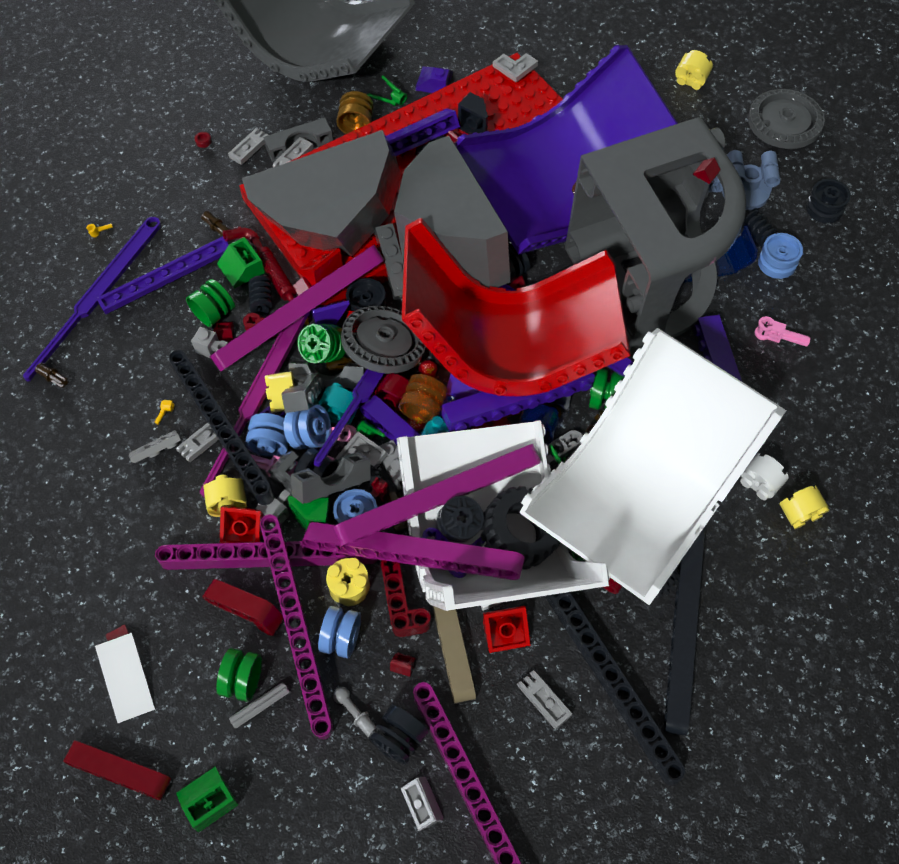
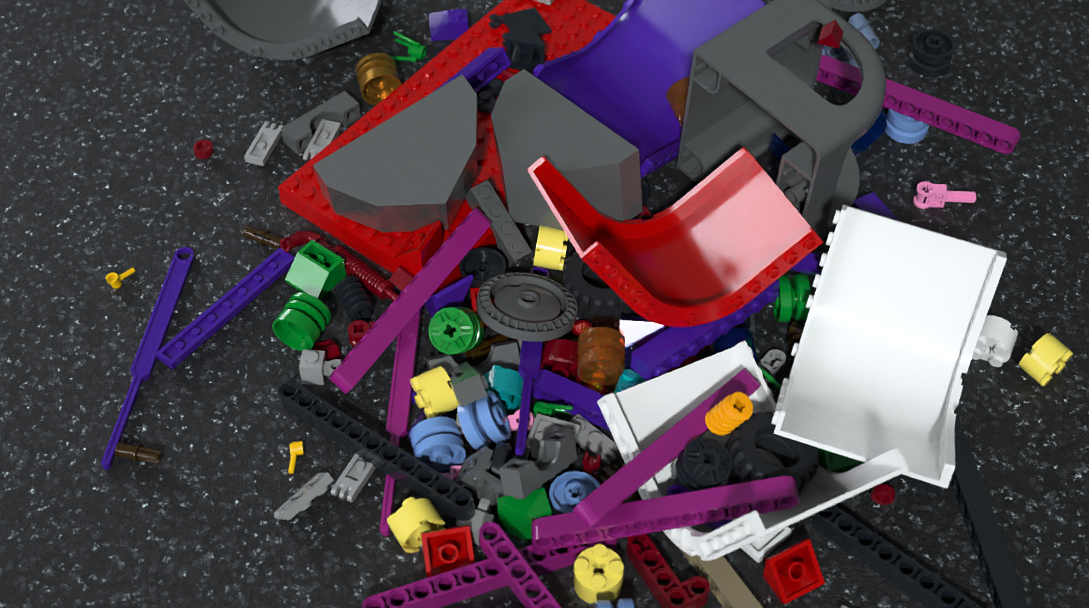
camera: 20 degrees left, 10 degrees down
none -> black flag [489,7,551,47]
none -> light orange piece [705,391,753,436]
none -> magenta beam [816,55,1021,154]

